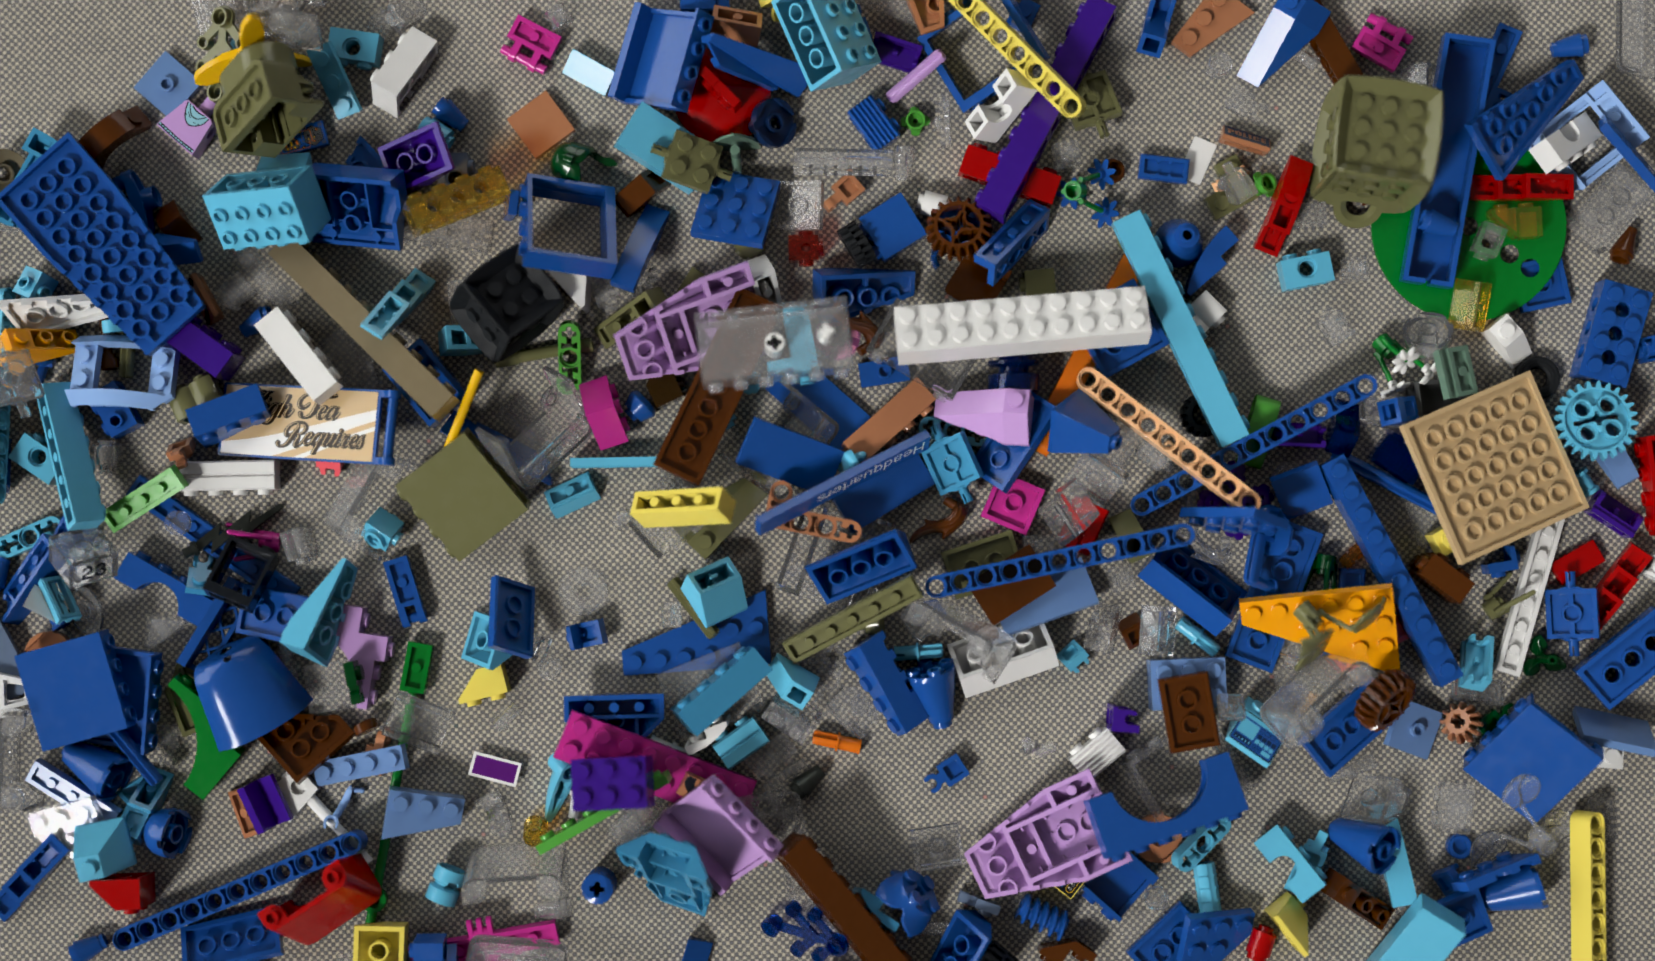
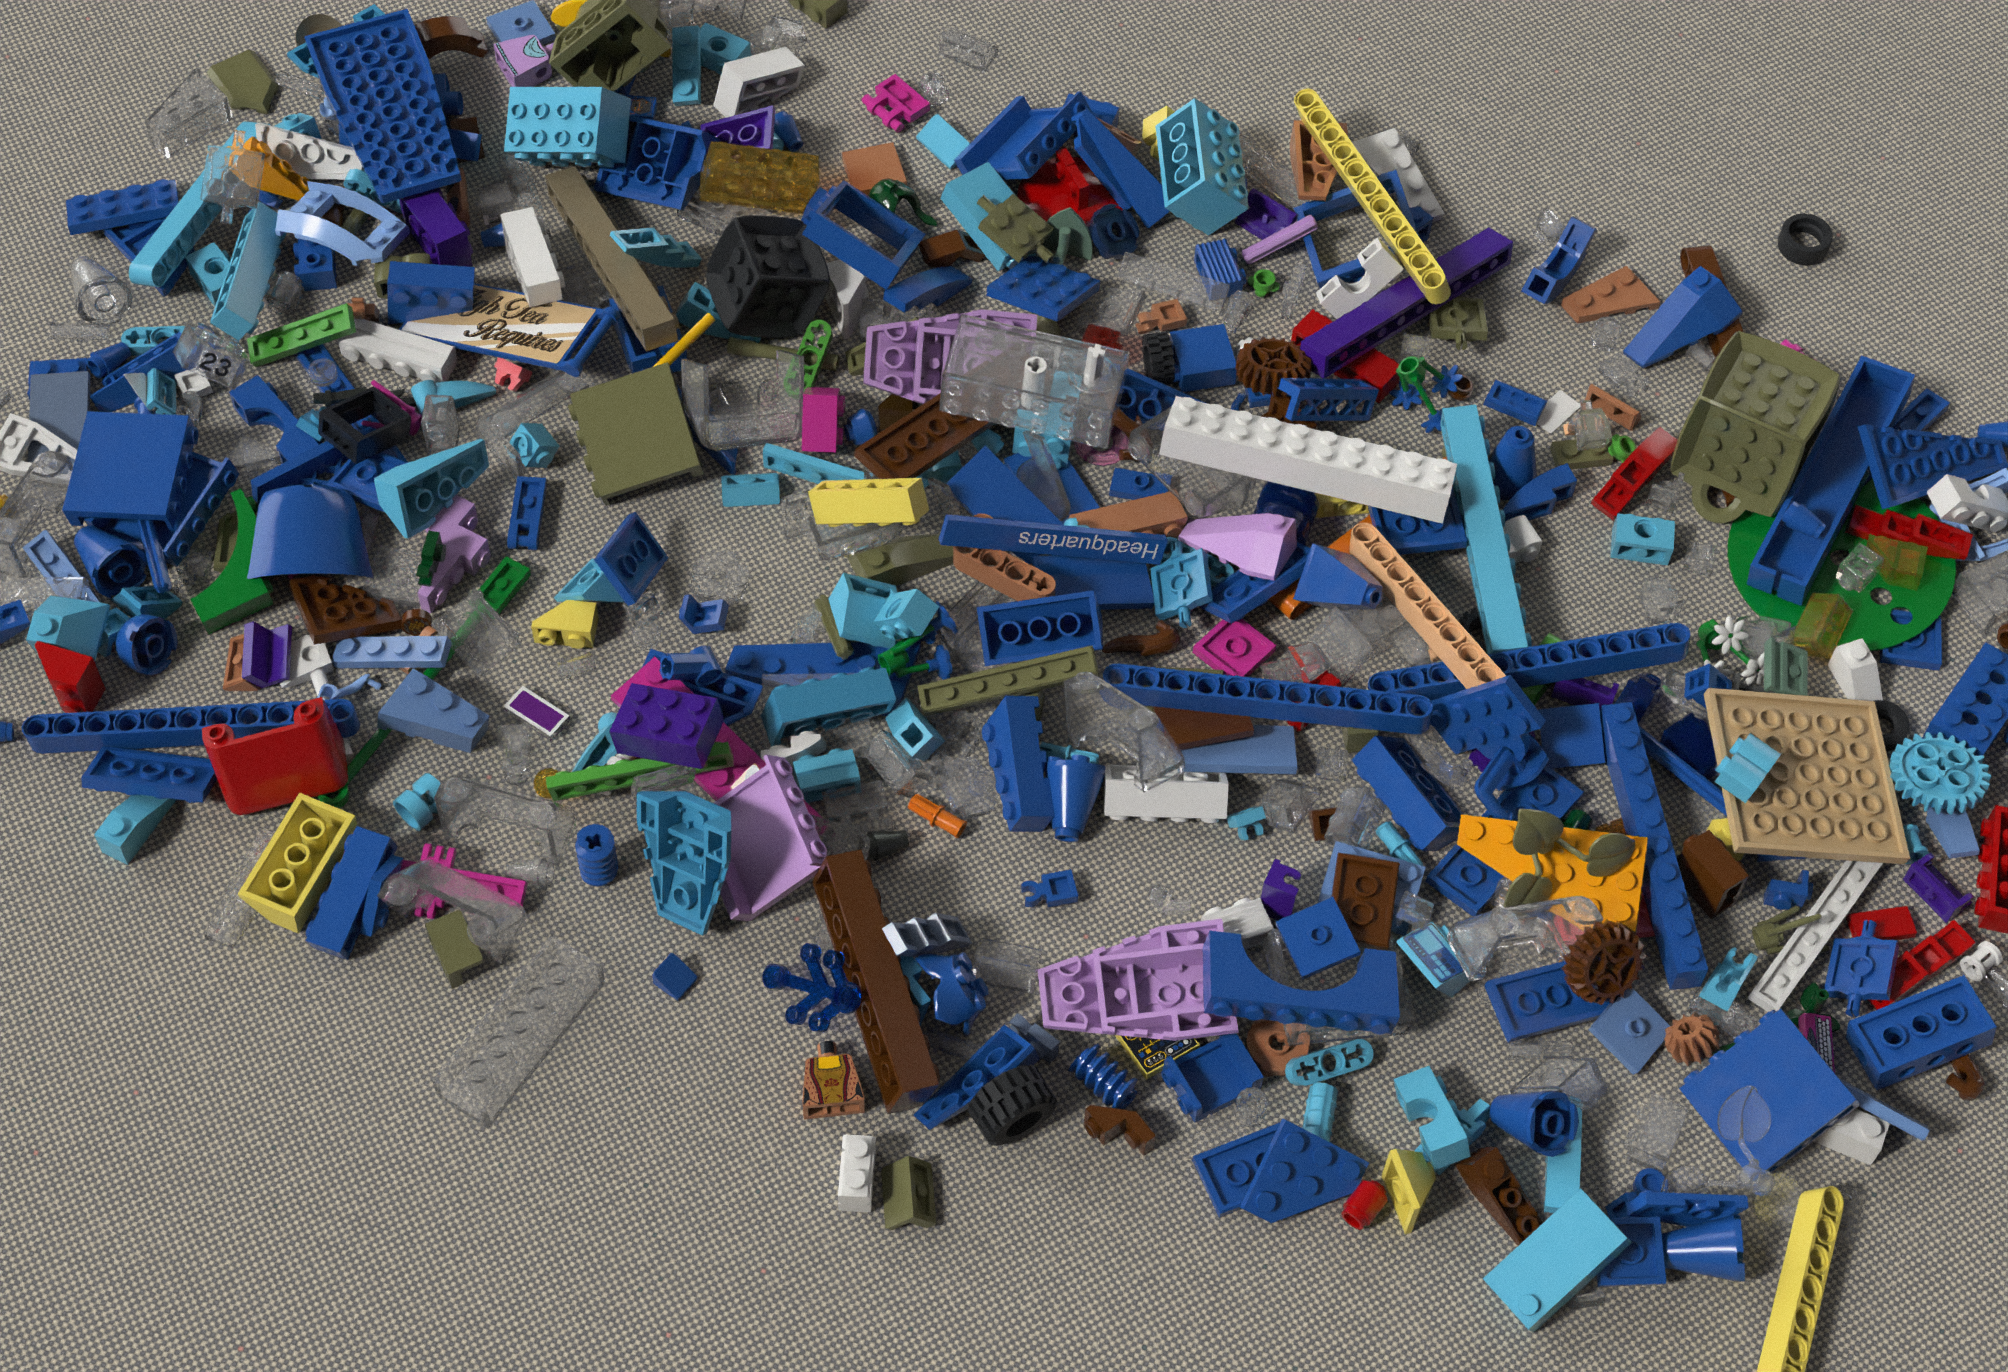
camera: 10 degrees right, 30 degrees down
none -> medium azure piece [411,380,497,417]
none -> blue piece [659,645,723,686]
none -> medium azure brick [873,589,939,640]
none -> plant [878,601,958,680]
none -> sand blue slope [882,913,972,957]
none -> blue plate [1276,897,1361,980]
none -> medium azure brick [1715,733,1781,803]
none -> slope [1798,1013,1835,1073]

